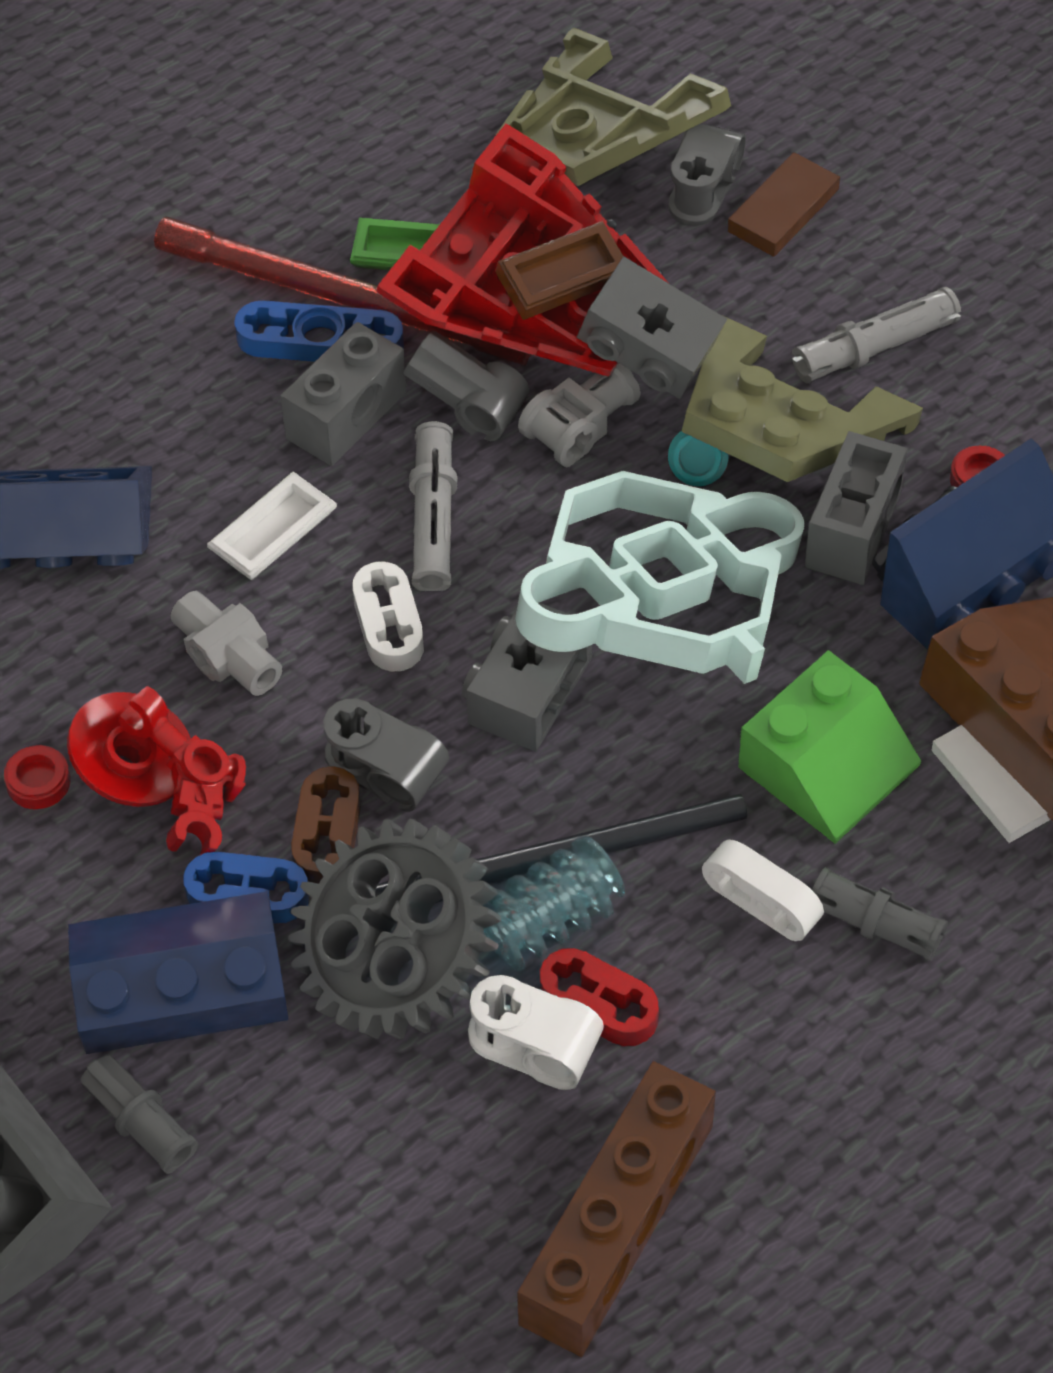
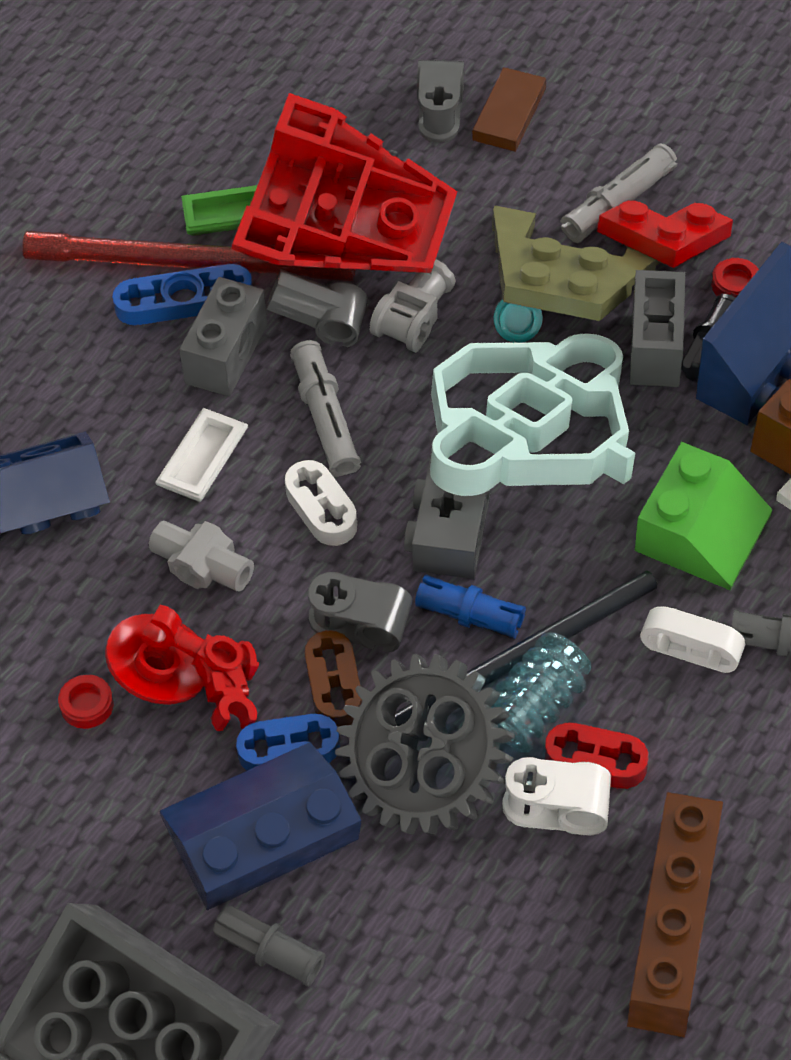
camera: 15 degrees left, 0 degrees up
reddish brown tile [495,221,623,320] -> none
olive wing [496,28,731,186] -> none
dark grey brick [577,256,727,399] -> none
none -> blue pin [415,574,526,639]
none -> red plate [597,200,733,268]

